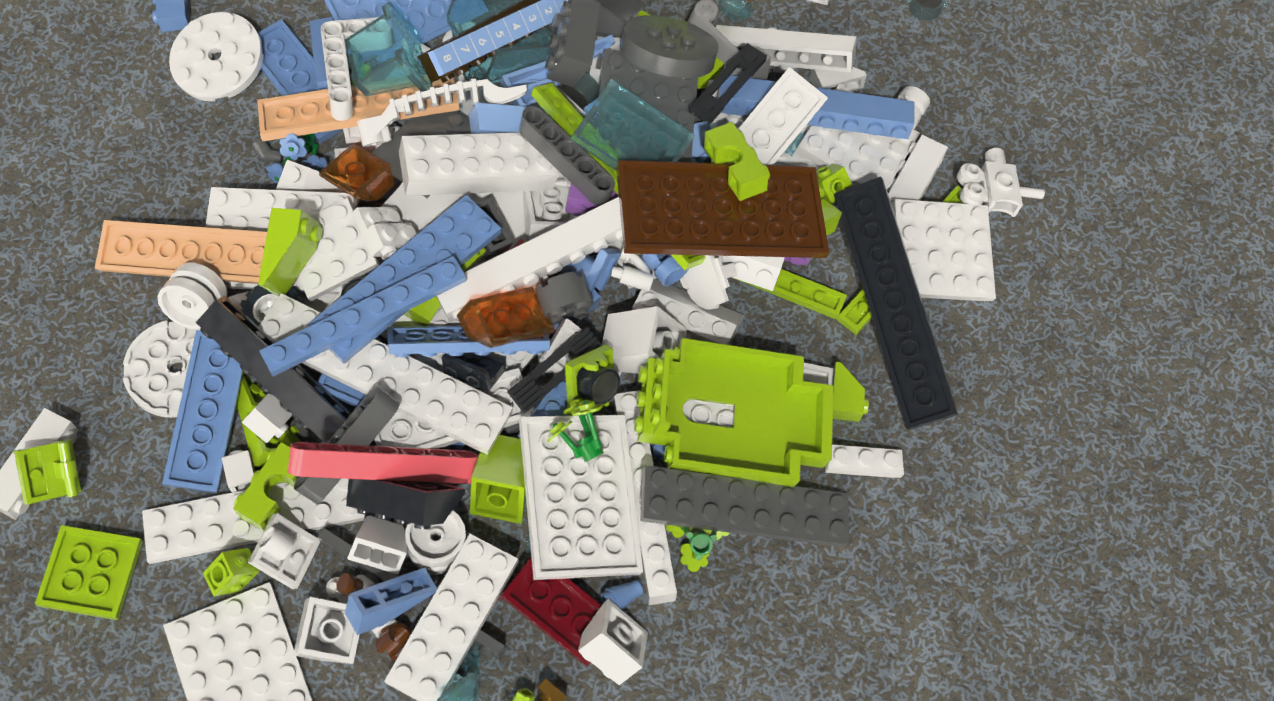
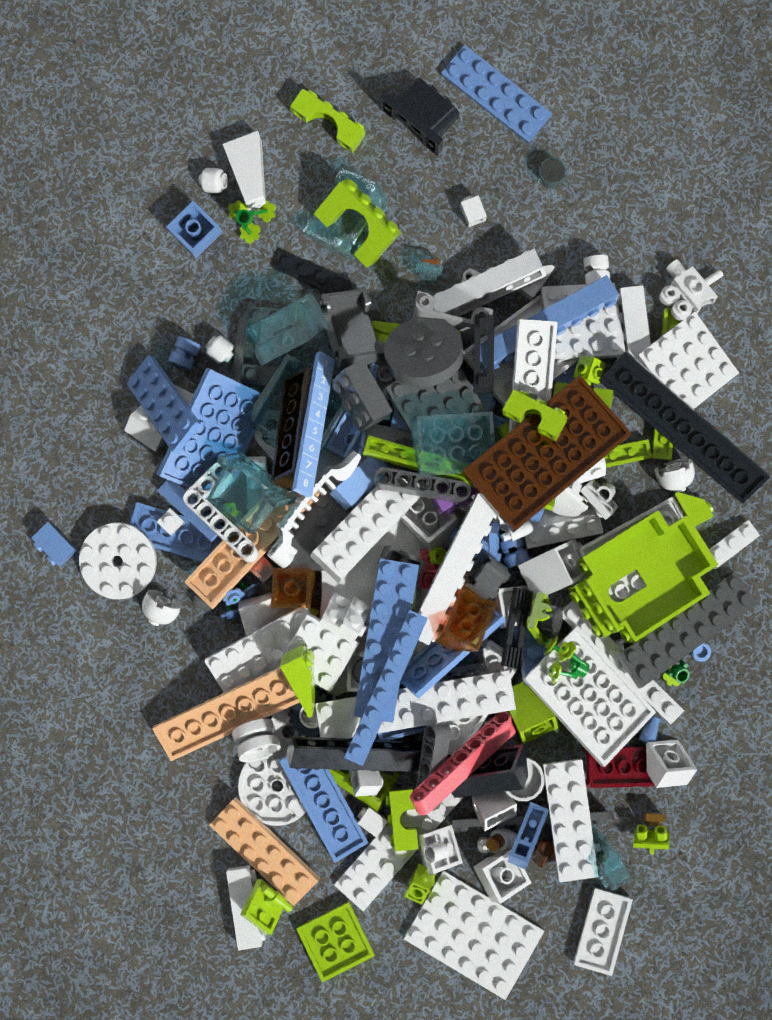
camera: 30 degrees left, 20 degrees up
none -> white cylinder [142,590,182,626]
none -> white plate [157,508,185,536]
none -> light nougat plate [209,797,320,906]
none -> medium blue wheel [499,537,530,568]
none -> white plate [580,479,618,520]
none -> white cylinder [654,459,695,493]
none -> light blue tile [691,643,711,662]

